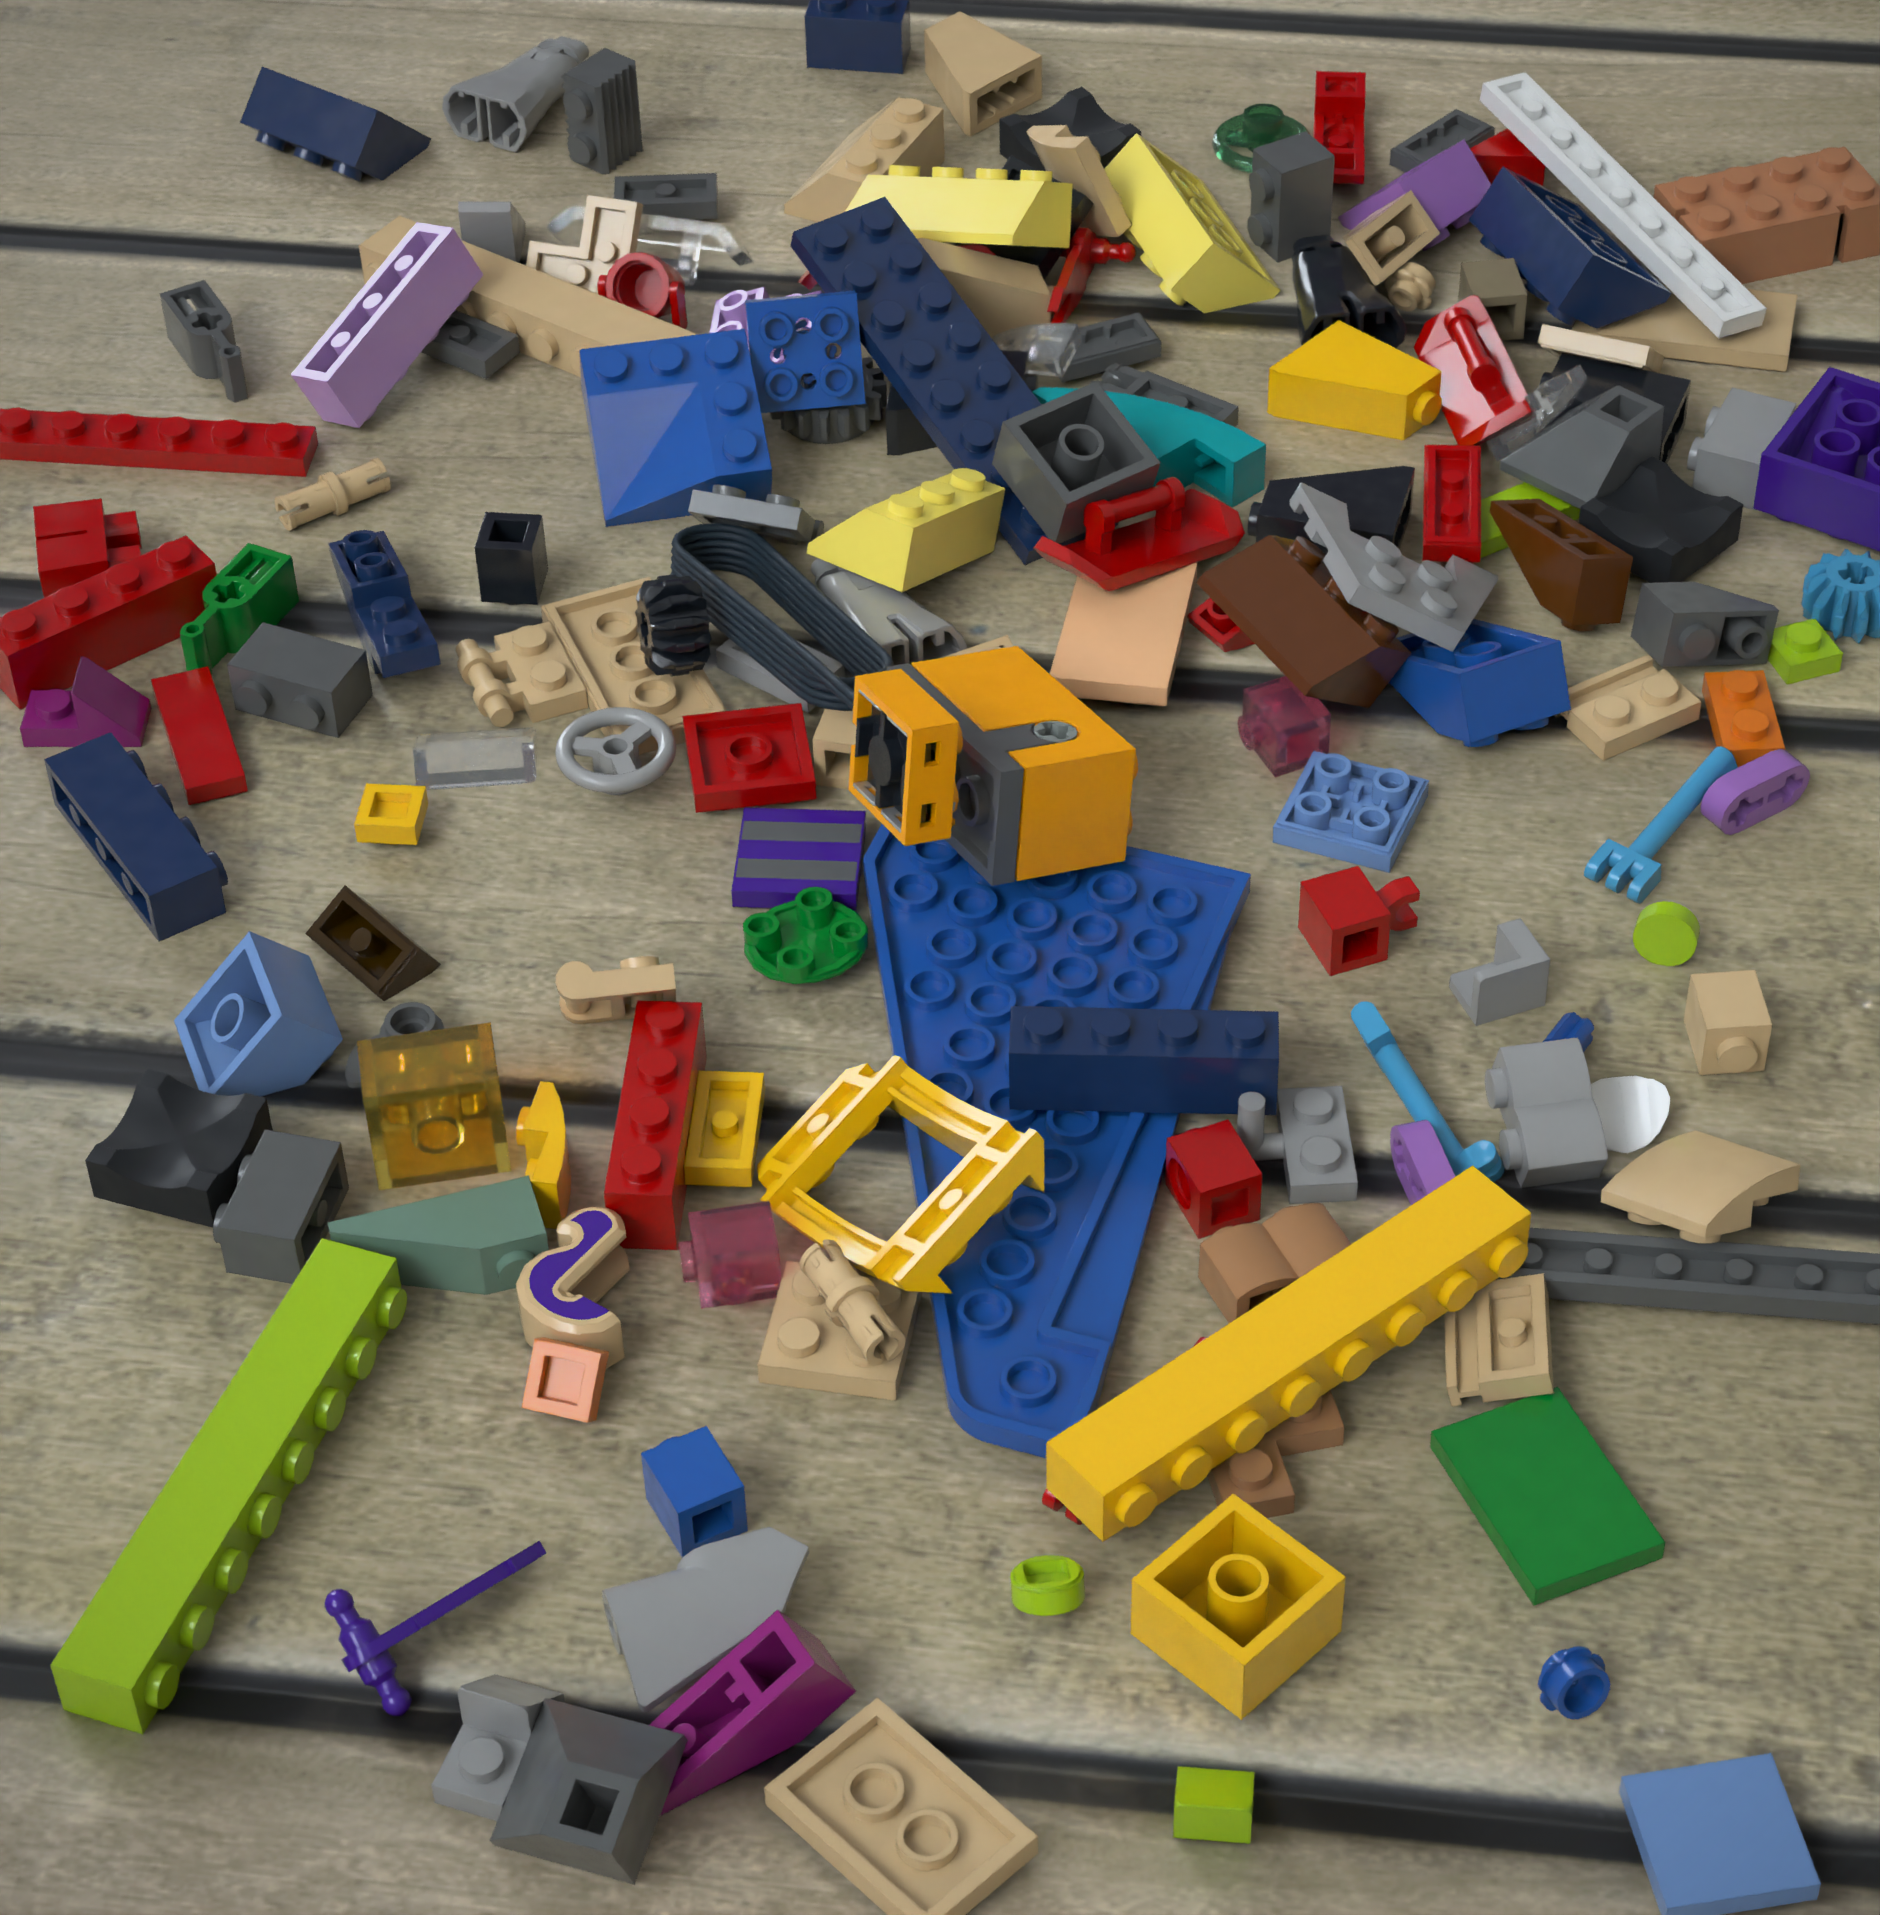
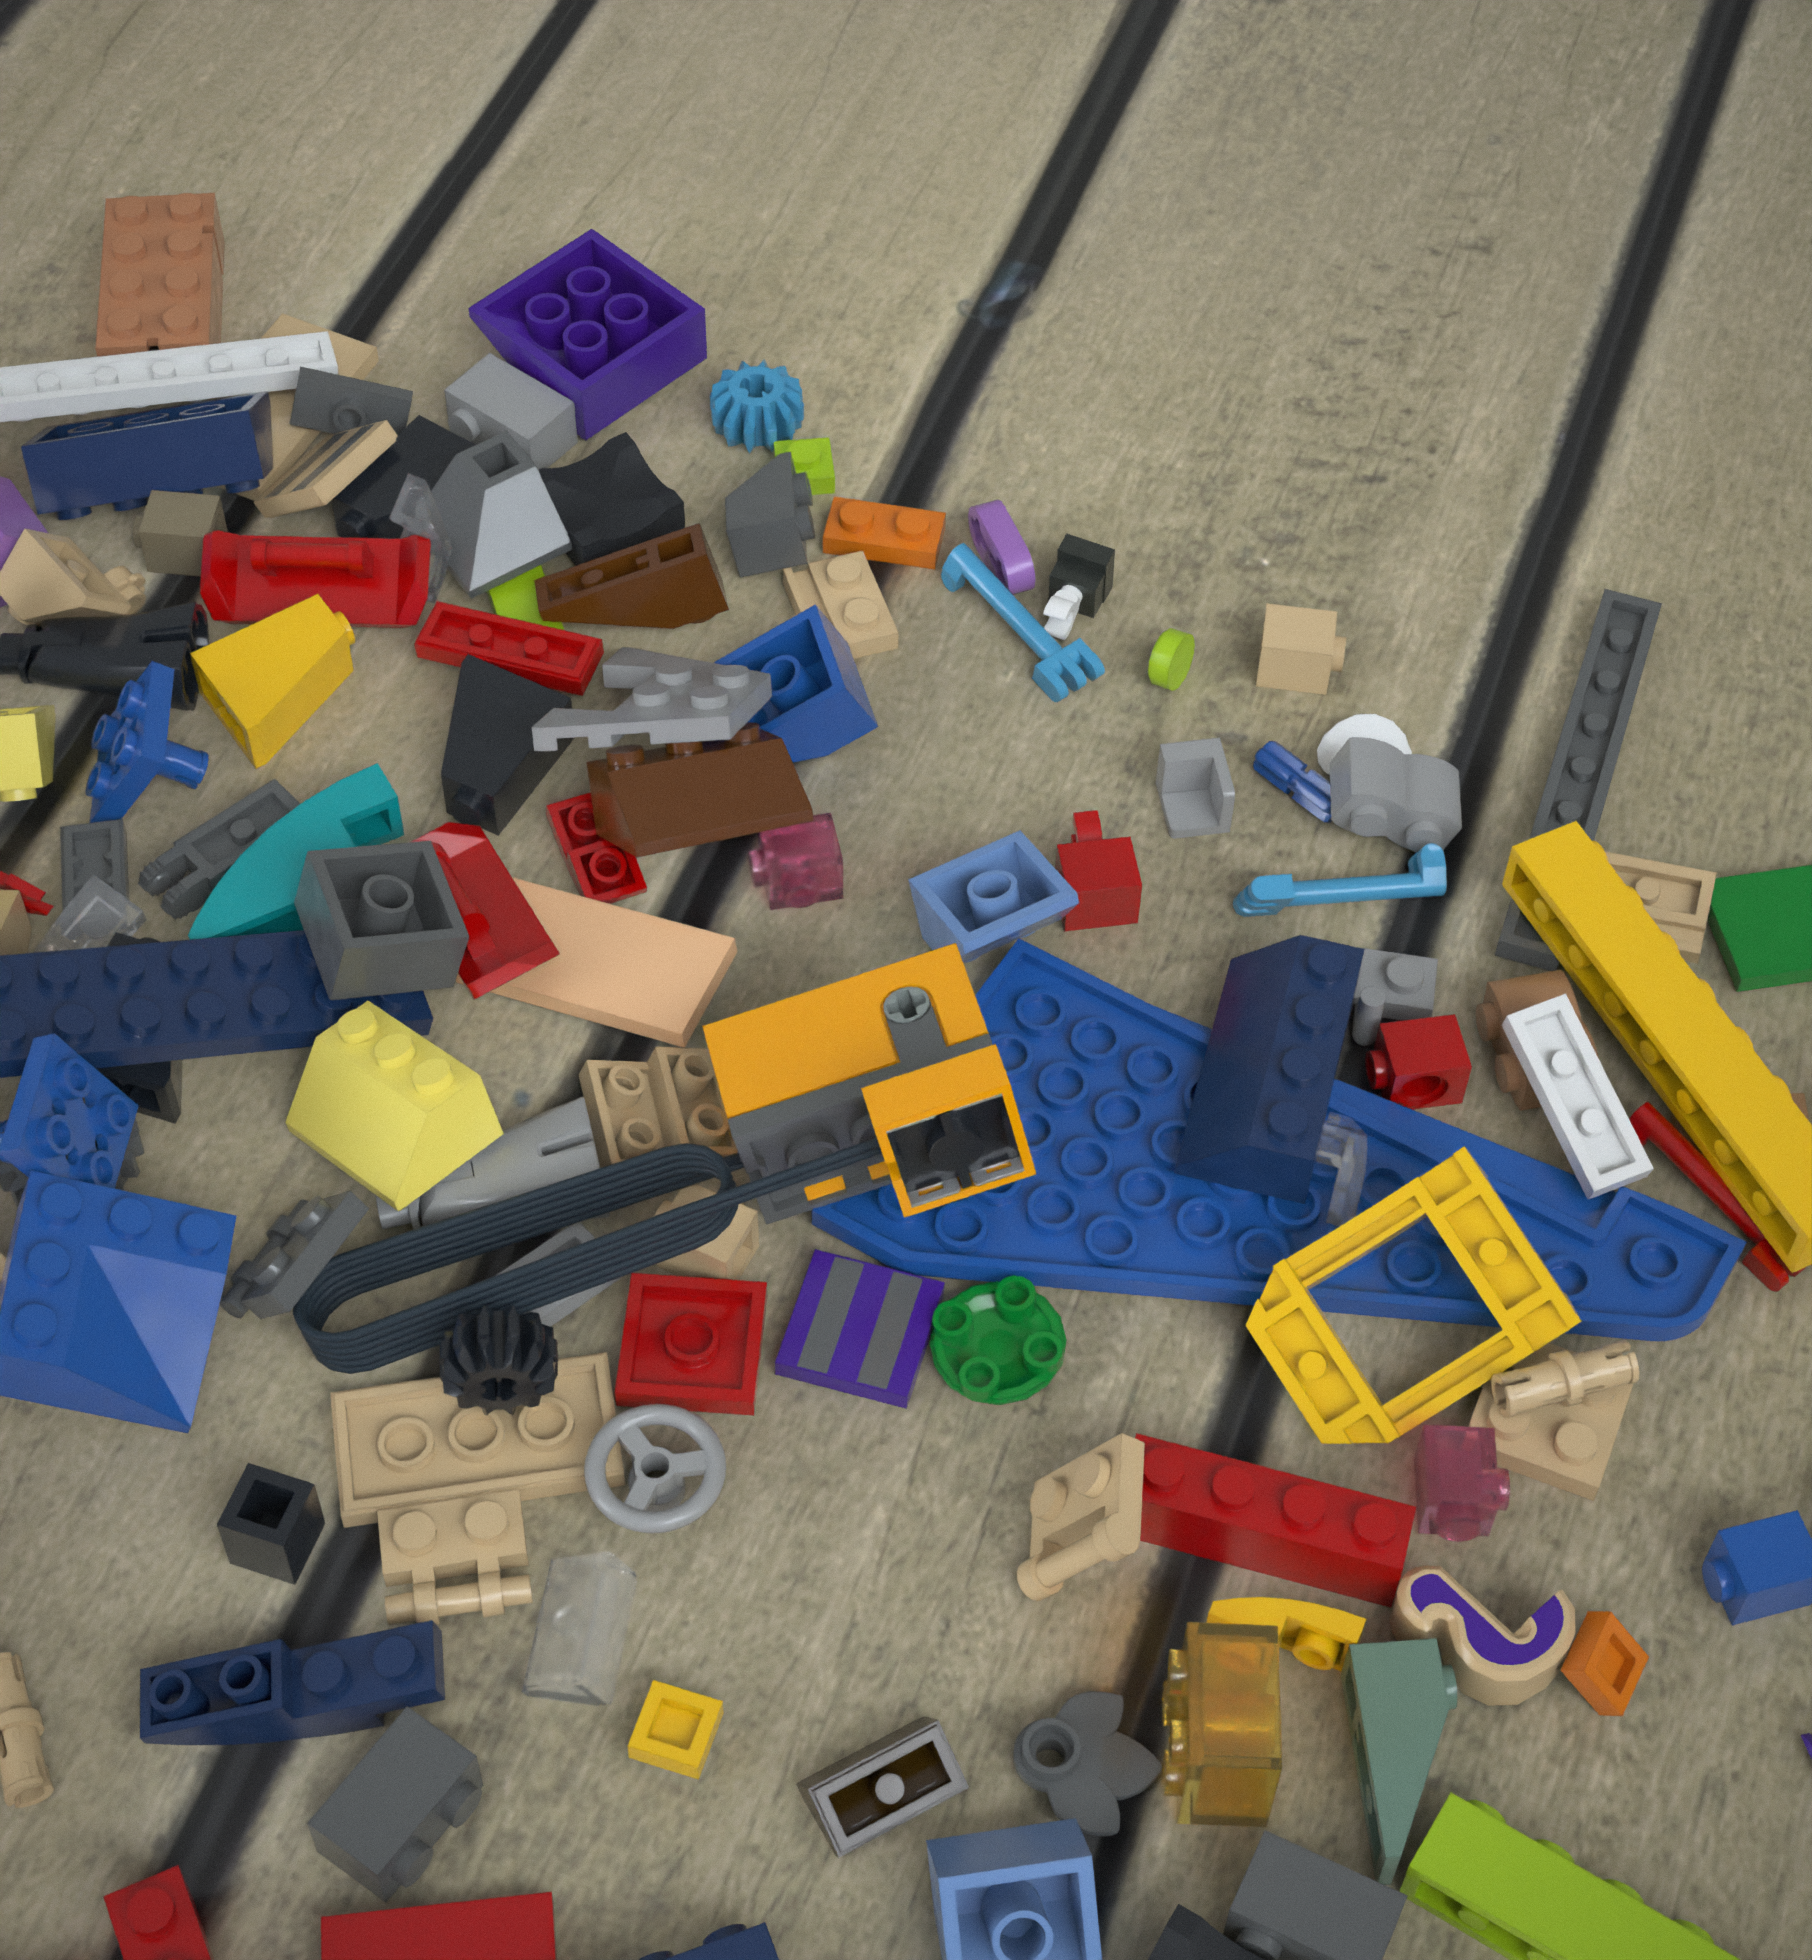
camera: 80 degrees left, 10 degrees up
green piece [180,543,299,675] -> none
yellow plate [684,1070,765,1187] -> none
medium blue tile [1273,751,1429,873] -> none
medium lavender beam [1390,1120,1456,1205] -> none
tan slope [1601,1130,1800,1244] -> none
none -> blue plate [85,661,209,823]
none -> dark grey plate [290,366,413,434]
none -> medium blue slope [908,830,1079,963]
none -> pearl dark grey piece [1043,533,1115,640]
none -> clear slope [1316,1112,1367,1226]
none -> white plate [1502,994,1654,1200]

